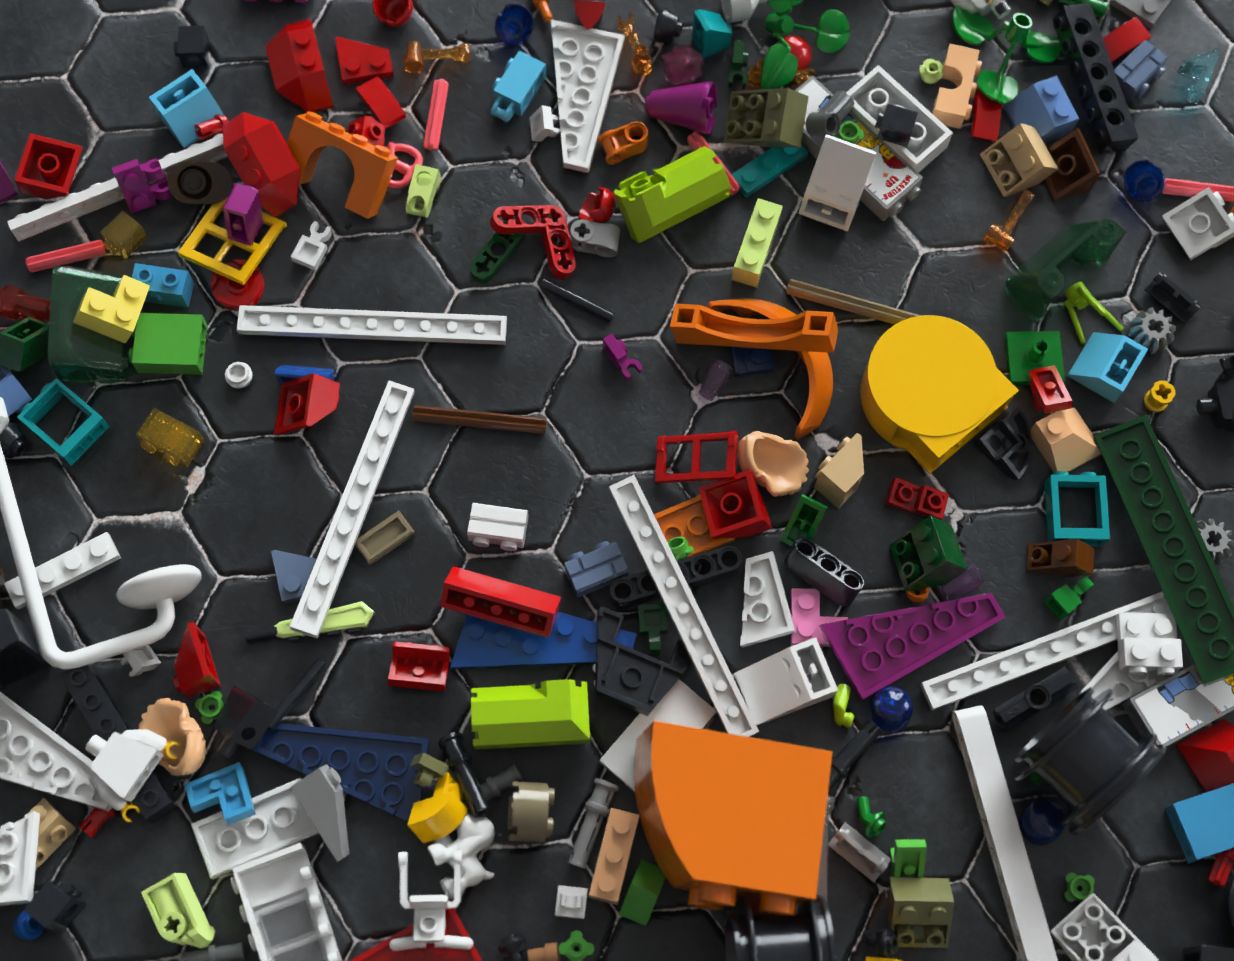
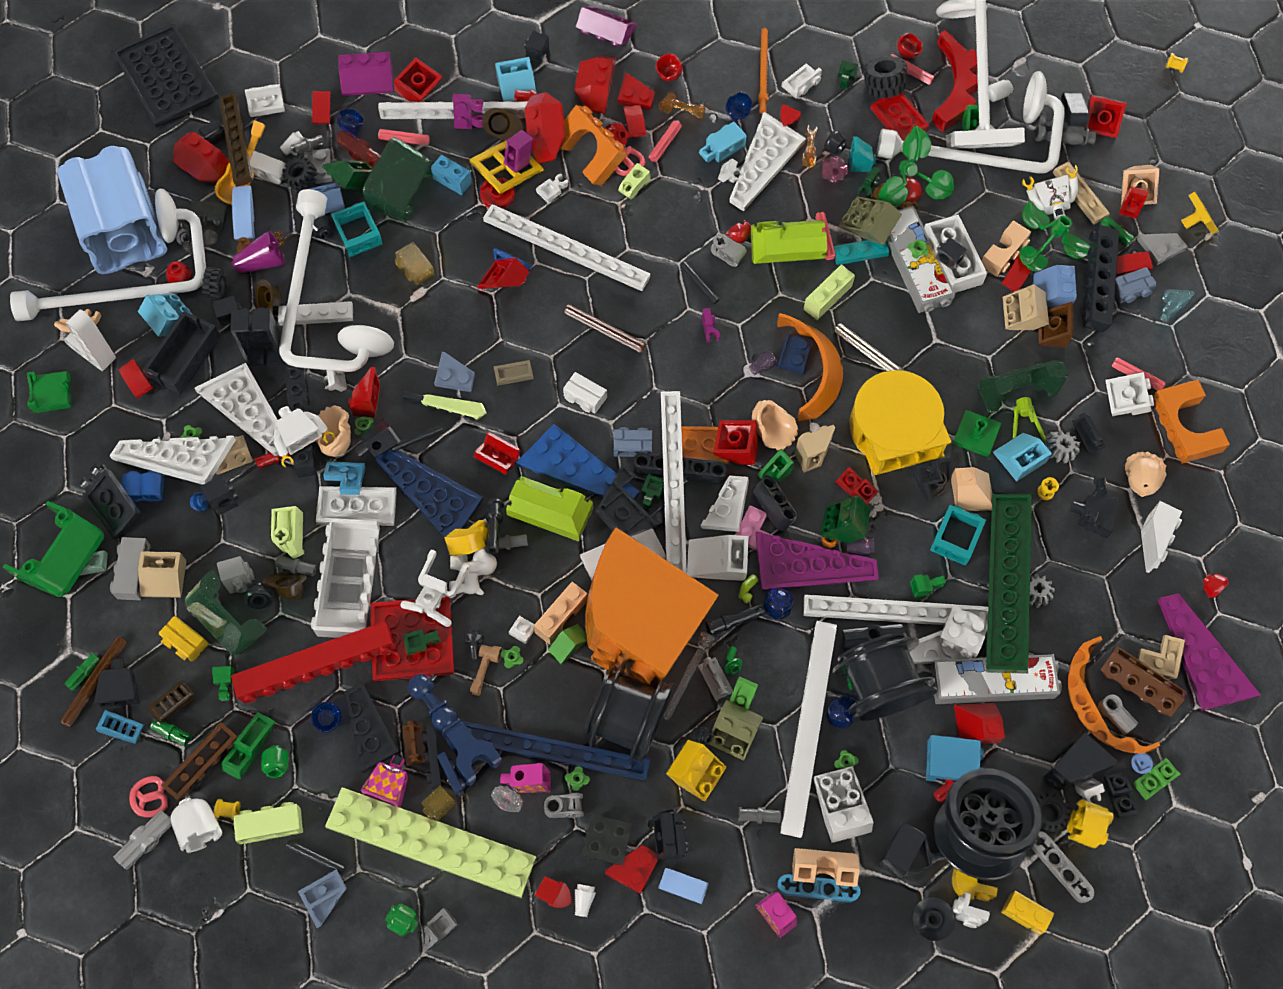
camera: 25 degrees right, 5 degrees down
light yellow brick [73,275,150,344] -> none
clear yellow brick [100,211,148,259] -> none
bright green brick [129,313,208,375] -> none
white plate [225,362,253,389] -> none
white plate [290,381,414,639] -> none
light grey slope [291,764,350,862] -> none
olive tile [410,752,449,788] -> none
red brick [439,566,561,638] -> none
dark green beam [470,217,526,283] -> none
red beam [490,205,576,279] -> none
dark tan brick [508,781,555,842] -> none
light grey pin [568,778,619,869] -> none
orange piece [597,121,648,165] -> none
magenta cone [645,81,718,134] -> none
red window [655,431,738,484] -> none
bright green plate [667,537,694,561] -> none
orange arch [670,304,838,353] -> none
white slope [798,134,876,231] -> none
dark grey piece [806,91,855,137] -> none
yellowish green plate [919,59,944,84] -> none
clear orange brick [982,189,1034,251] -> none
reddish brown slope [1027,539,1095,577] -> none
red slope [1028,365,1072,413] -> none
clear blue hair [1123,160,1166,202] -> none

